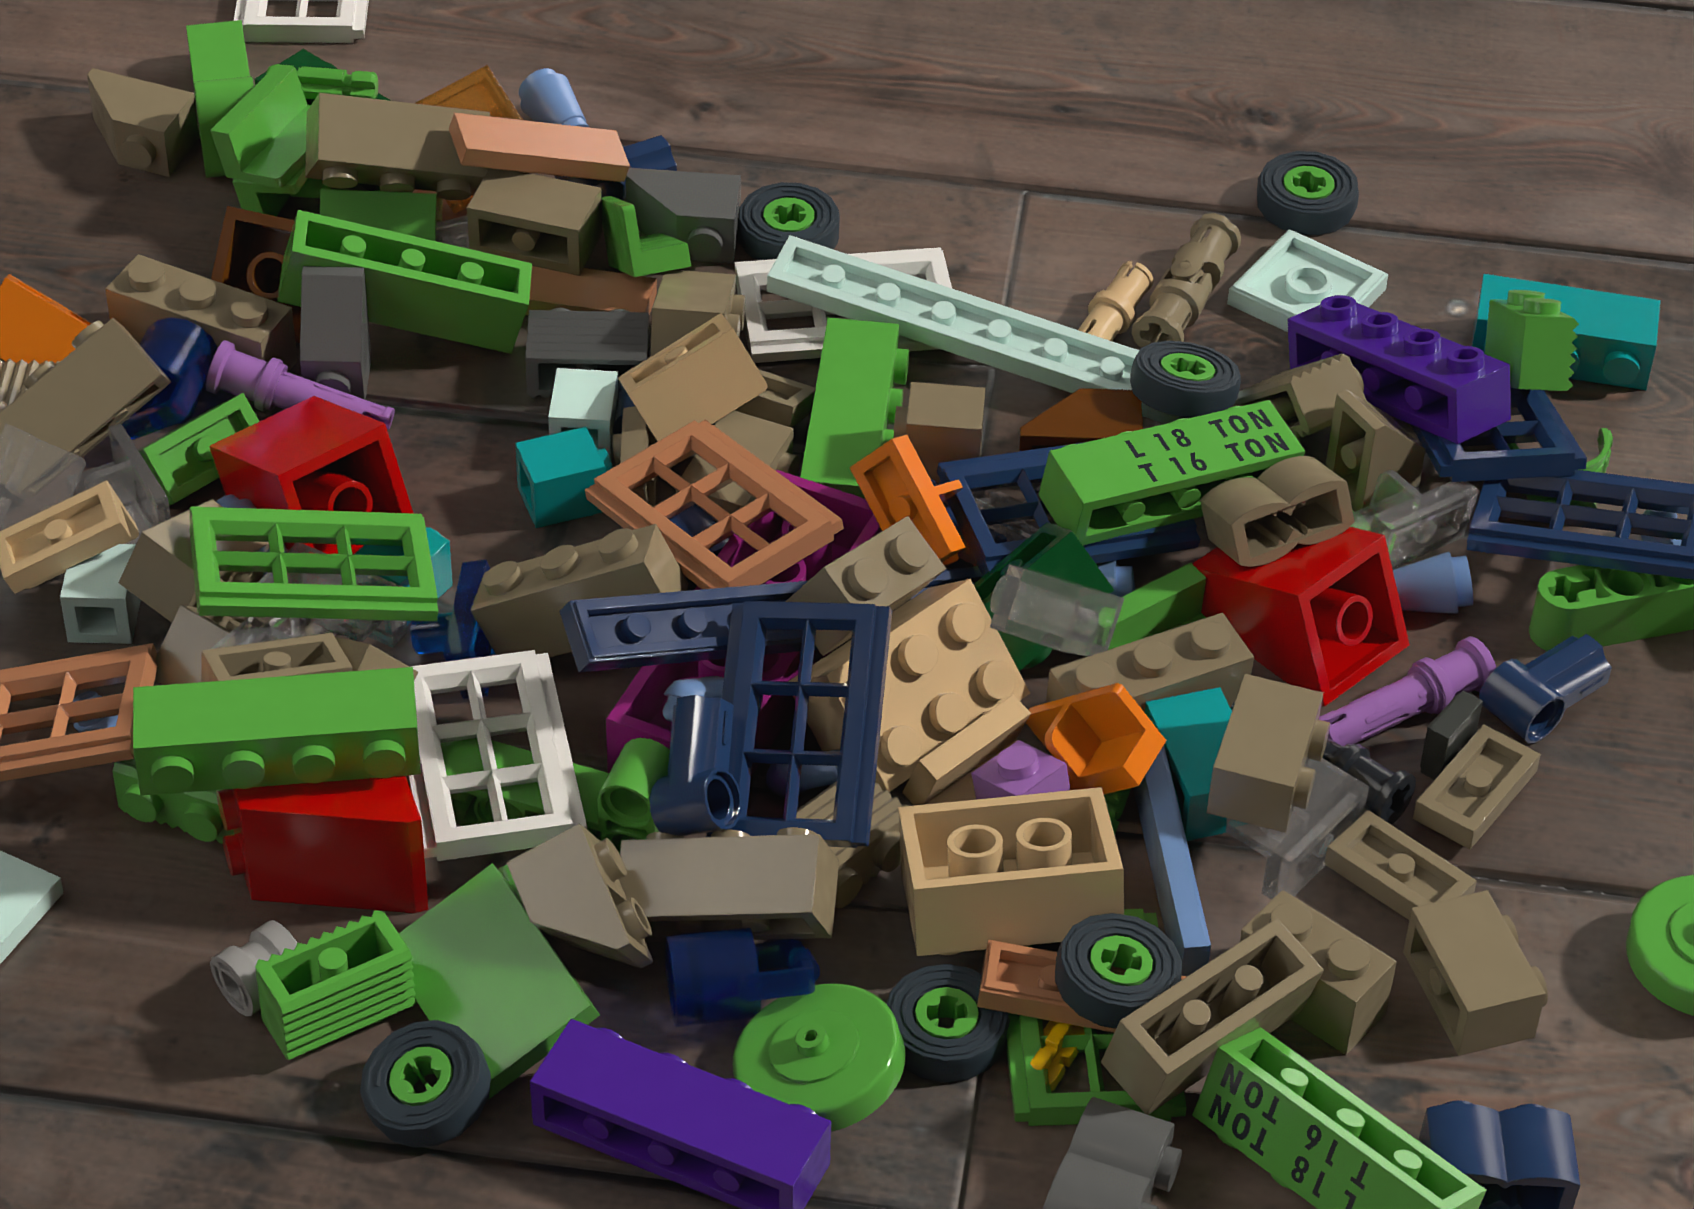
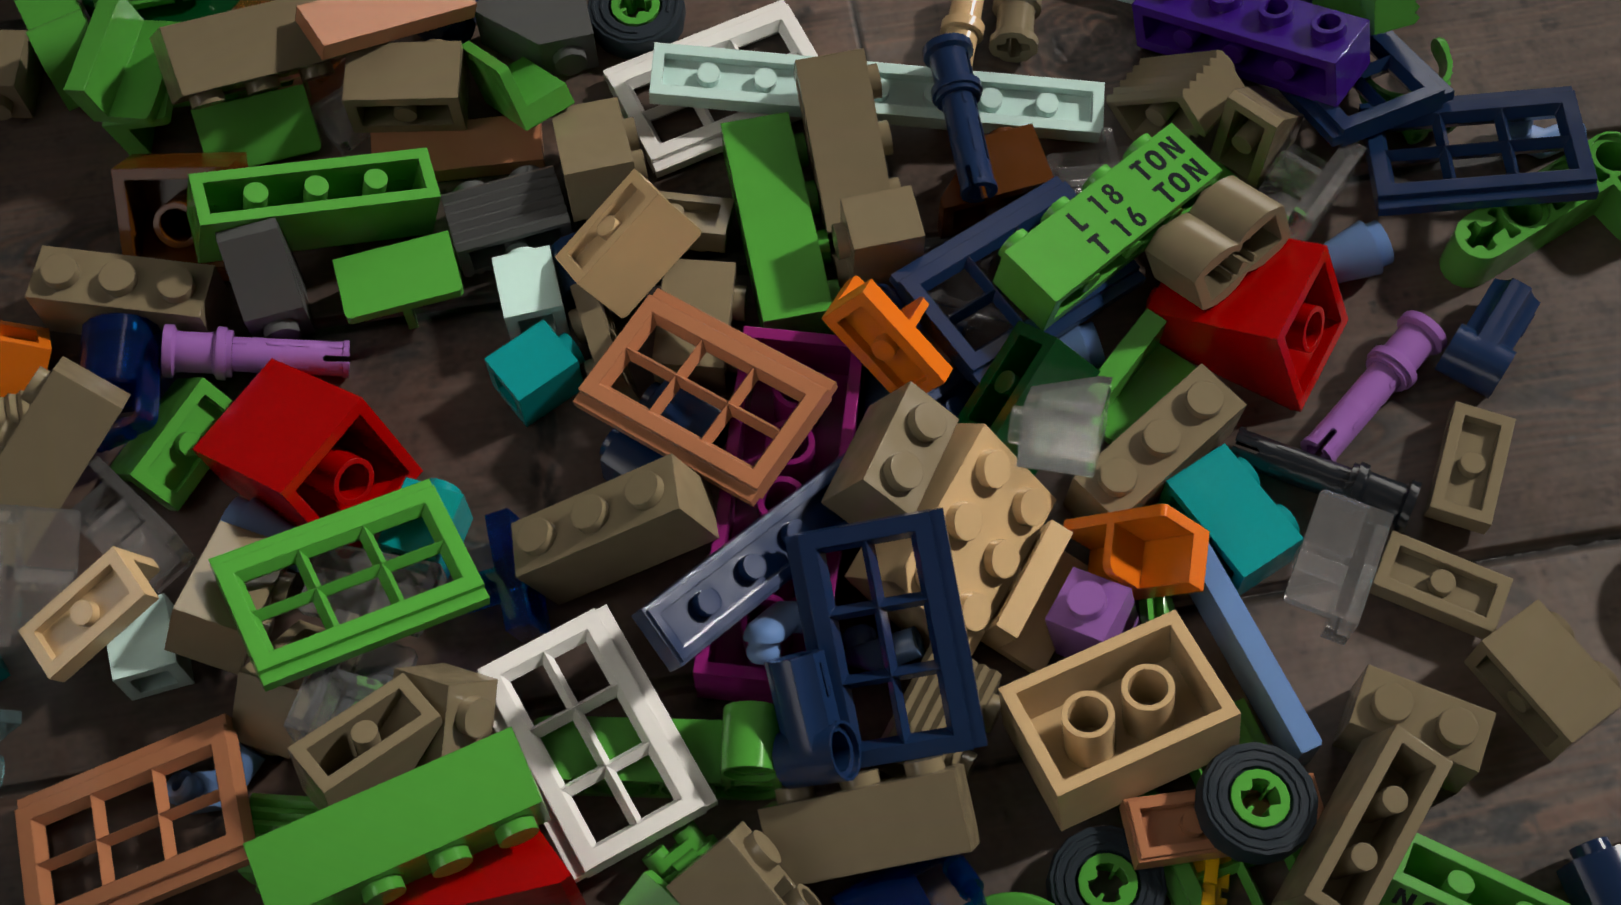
camera: 15 degrees left, 20 degrees up
black bush [1130,341,1241,418] -> none
dark tan brick [1207,674,1330,833] -> none
pearl dark grey tile [1420,691,1483,780] -> none
none -> bright green panel [332,230,464,330]
none -> dark tan brick [794,48,901,240]
none -> dark blue pin [922,32,998,203]

